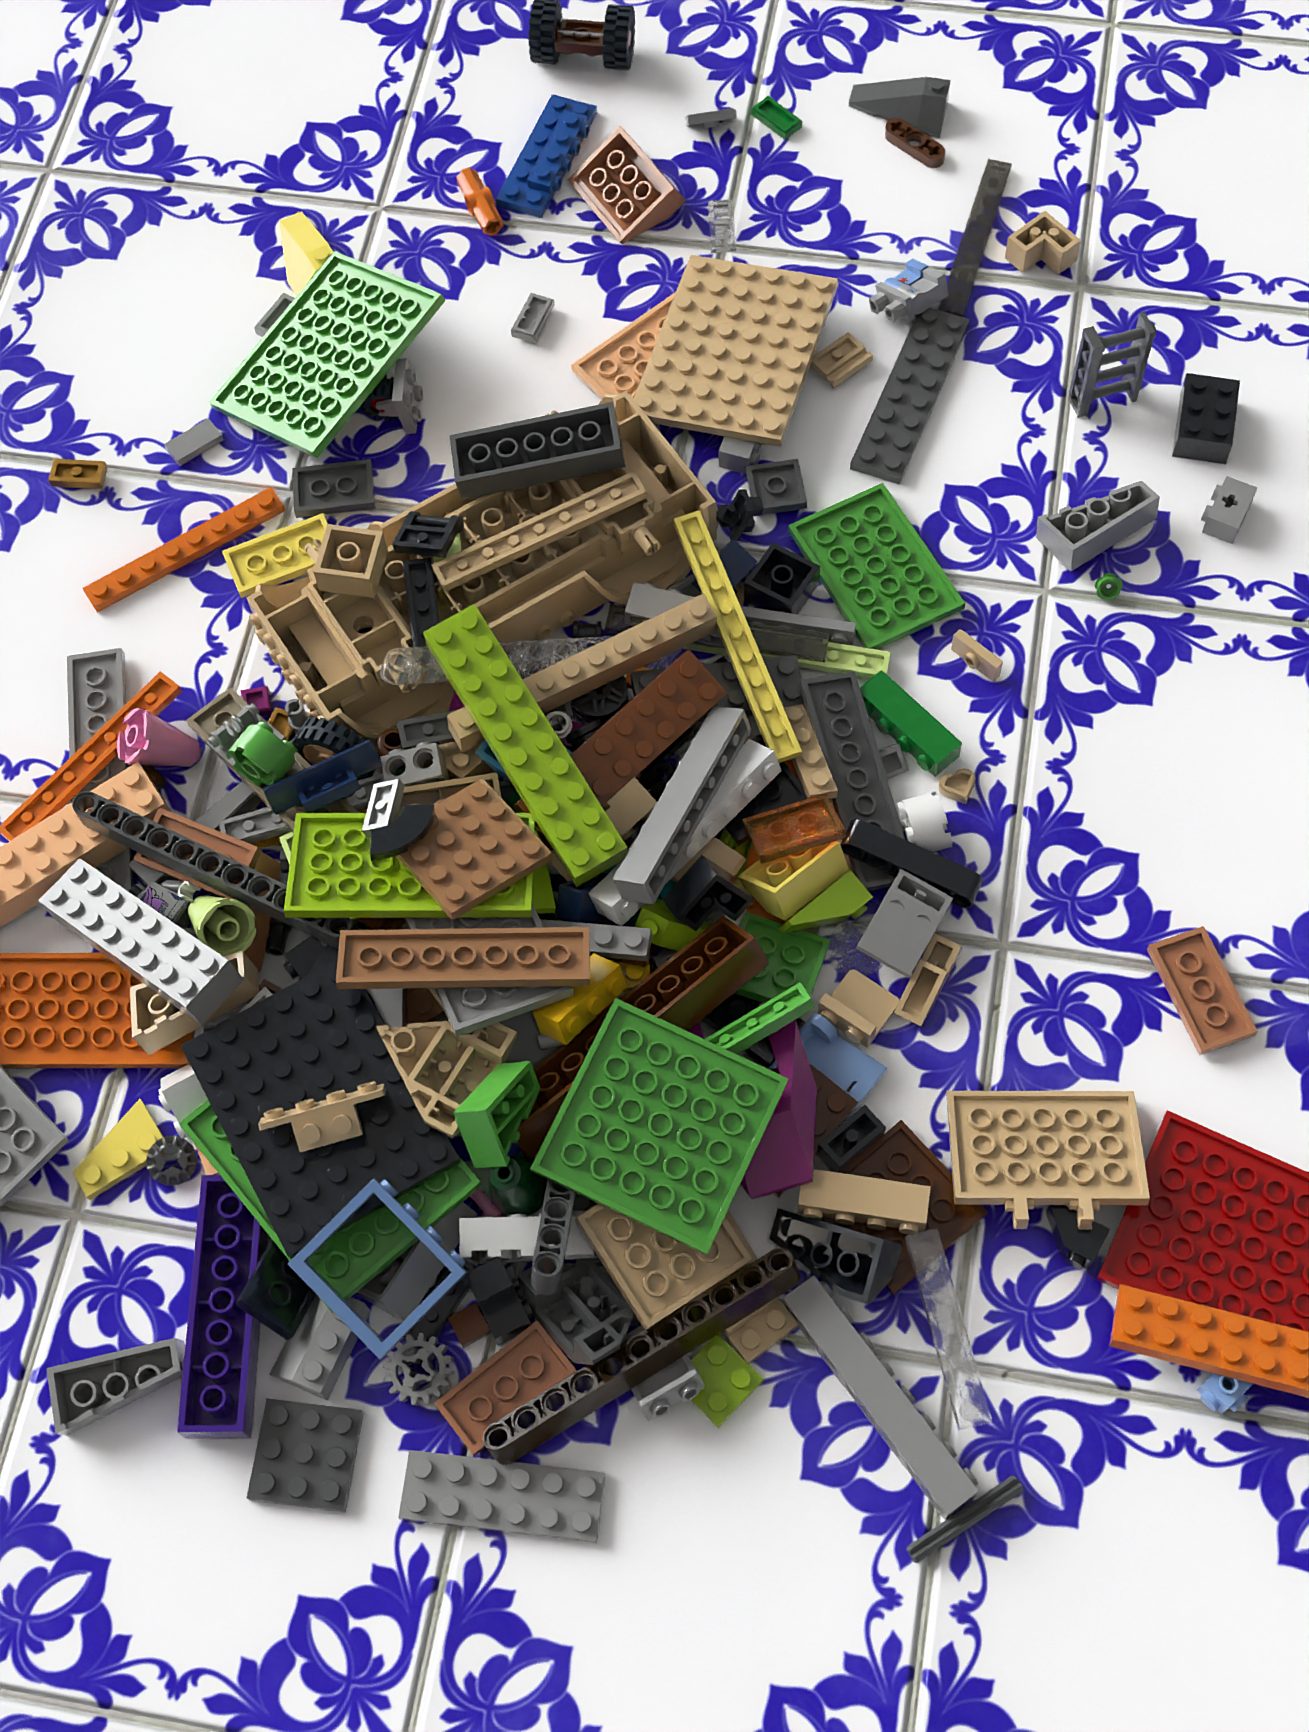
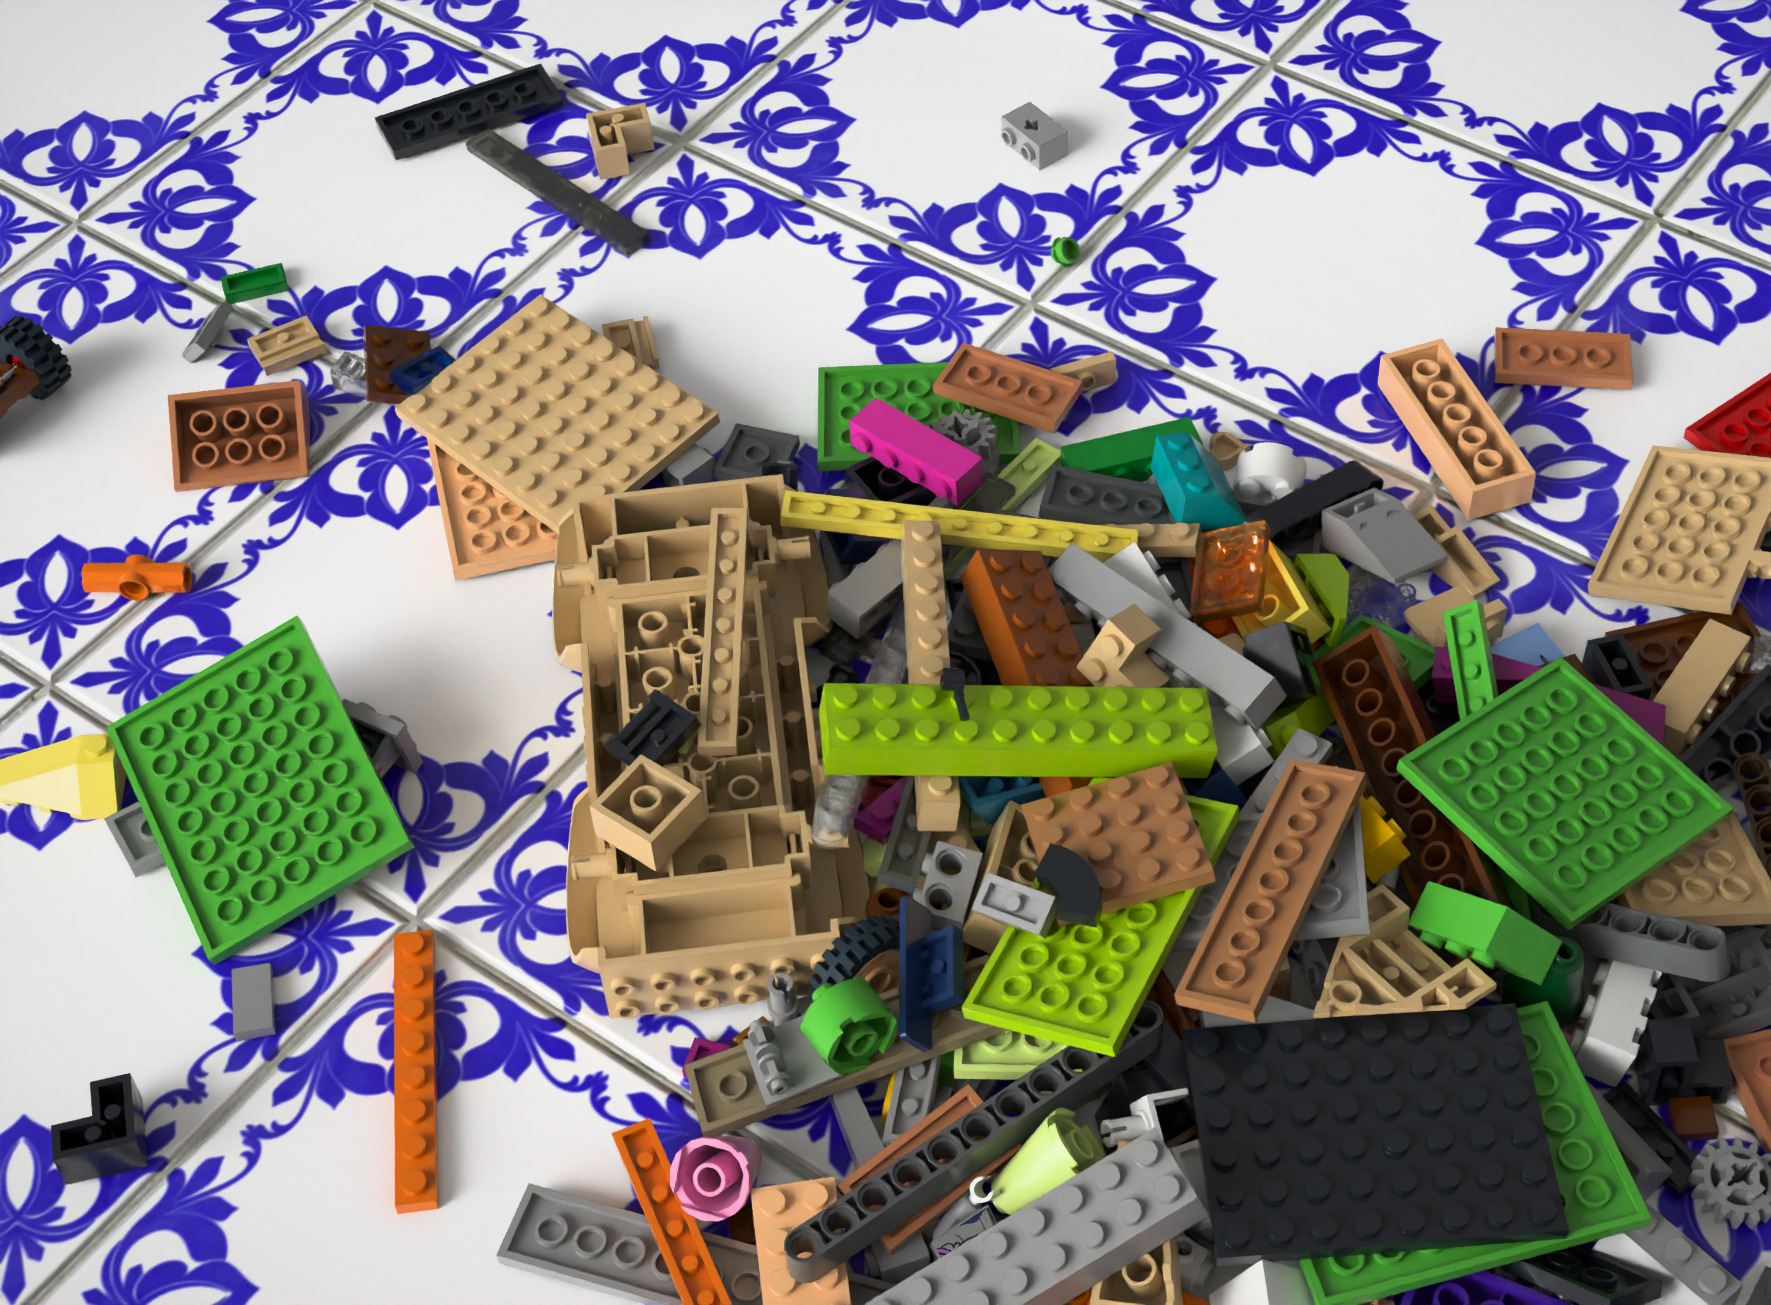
camera: 65 degrees left, 15 degrees down
pearl gold plate [48,459,108,489] -> none
light yellow plate [222,513,328,598] -> none
tan bracket [258,1081,386,1152] -> none
medium blue window [288,1178,467,1359] -> none
dark grey plate [292,459,375,518] -> none
black tile [402,558,440,662] -> none
dark grey brick [449,402,626,500] -> none
blue plate [496,94,597,218] -> none
light grey plate [510,293,555,343] -> none
dark grey wedge [848,77,951,138] -> none
dark grey plate [850,308,970,485] -> none
light grey hips [869,258,949,323] -> none
reddish brown beam [885,118,945,168] -> none
light grey wedge [1036,480,1160,571] -> none
dark grey fence [1068,312,1156,418] -> none
black brick [1172,373,1240,464] -> none
none -> black brick [51,1073,148,1185]
none -> tan plate [247,315,327,376]
none -> reddish brown plate [363,325,433,404]
none -> black plate [374,63,563,160]
none -> clear blue plate [389,346,456,396]
none -> dark pink brick [849,398,983,506]
none -> light grey gear [929,409,998,458]
none -> nougat plate [933,342,1083,434]
none -> black hand [940,668,970,721]
none -> tan brick [1076,604,1171,688]
none -> white bracket [1101,1088,1189,1147]
none -> teal slope [1151,433,1246,530]
none -> light nougat brick [1378,338,1536,520]

